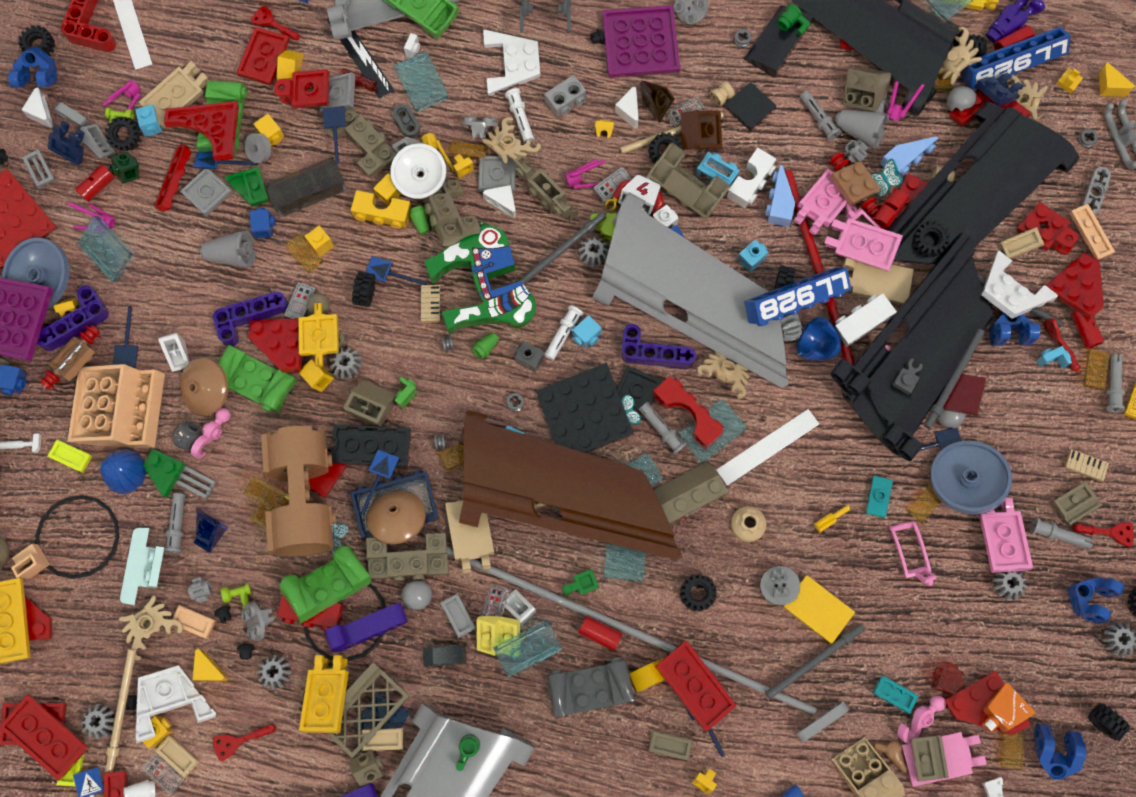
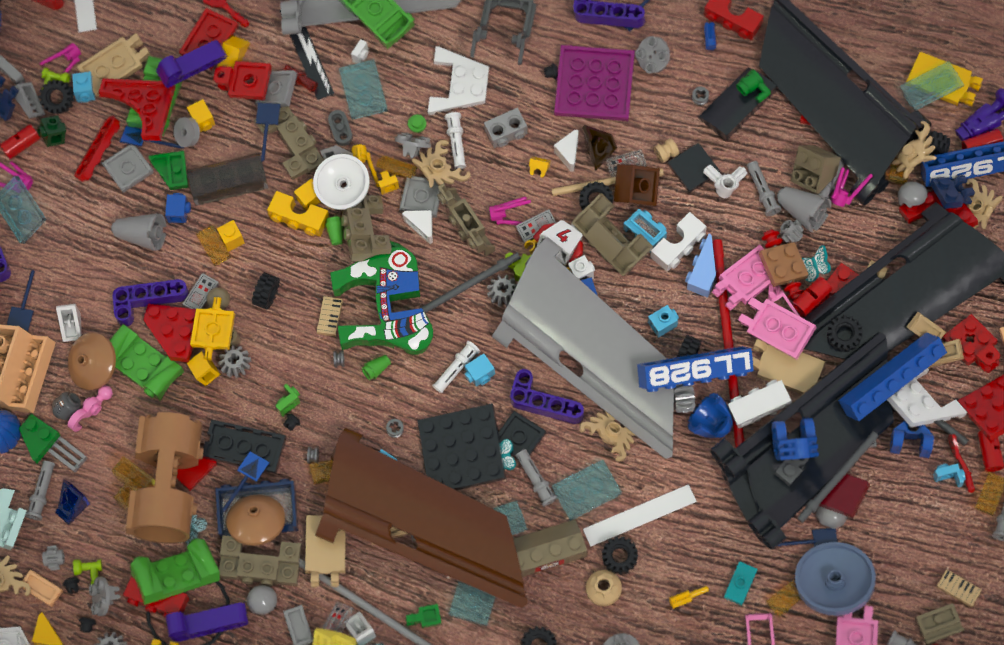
camera: 15 degrees right, 5 degrees down
dark tan slope [343,380,396,427] -> none
piece [366,256,427,285] -> none
dark grey brick [514,341,545,373] -> none
red arch [652,376,724,450] -> none
light blue slope [880,136,938,177] -> none
none -> dark purple beam [156,40,228,88]
none -> black piece [284,414,300,431]
none -> bright green plate [408,115,427,133]
none -> black tyre [602,536,638,575]
none -> white axle [703,165,747,198]
none -> blue piece [772,418,819,460]
none -> blue brick [838,332,947,421]
none -> tan tile [907,312,946,339]

